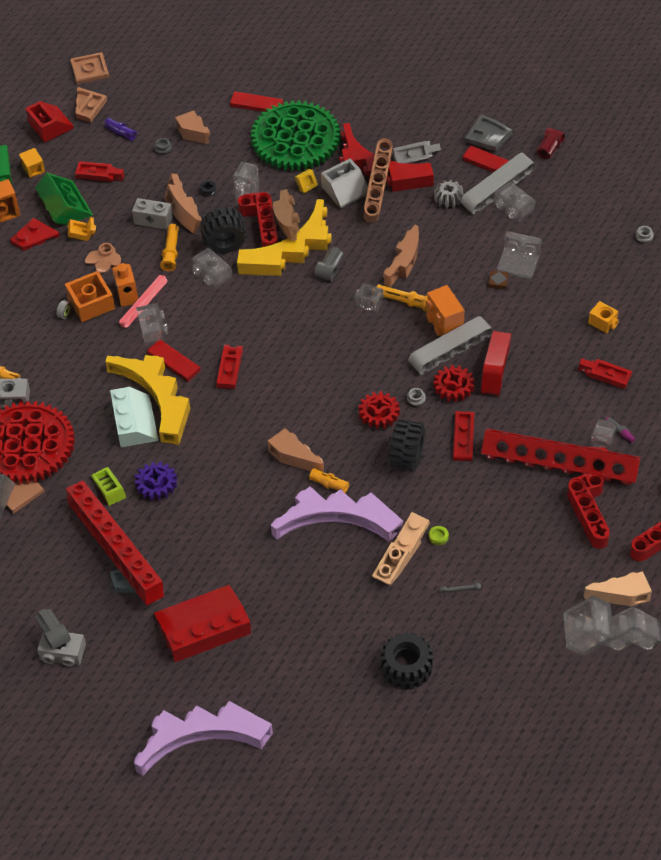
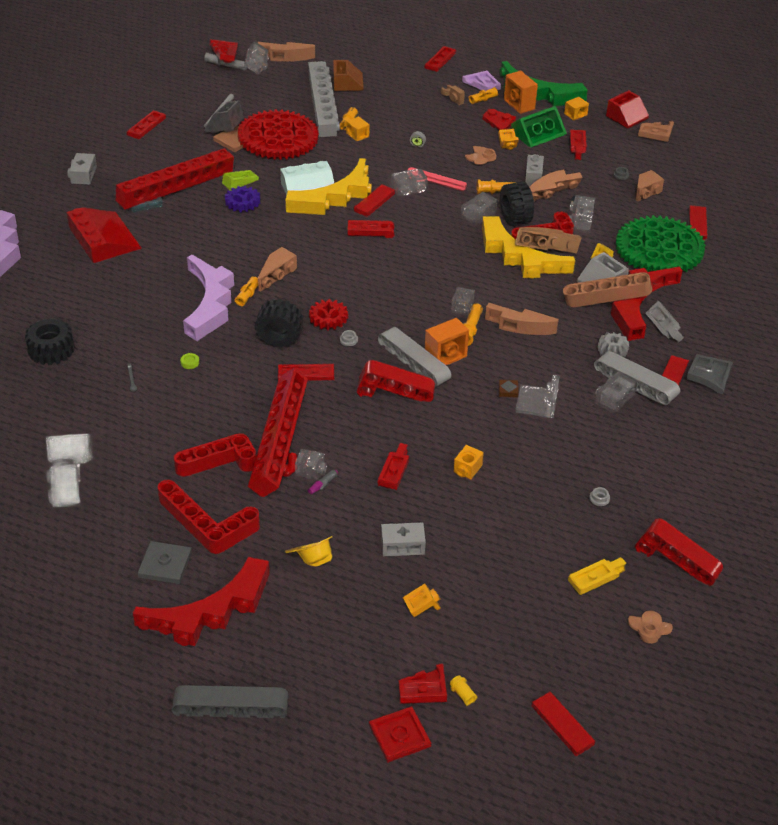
camera: 80 degrees right, 10 degrees down
dark grey piece [35,609,71,650] -> none
orange brick [65,271,115,322] -> none
nougat tile [70,52,109,84] -> none
dark purple pin [104,117,137,141] -> none
orange torso [112,263,138,307] -> none
dark grey piece [314,247,344,282] -> none
light nougat slope [372,512,430,585] -> none
red gear [434,365,475,403] -> none
dark red piece [537,127,565,159] -> none
light nougat slope [584,571,652,606] -> none
none -> light orange brick [346,117,369,141]

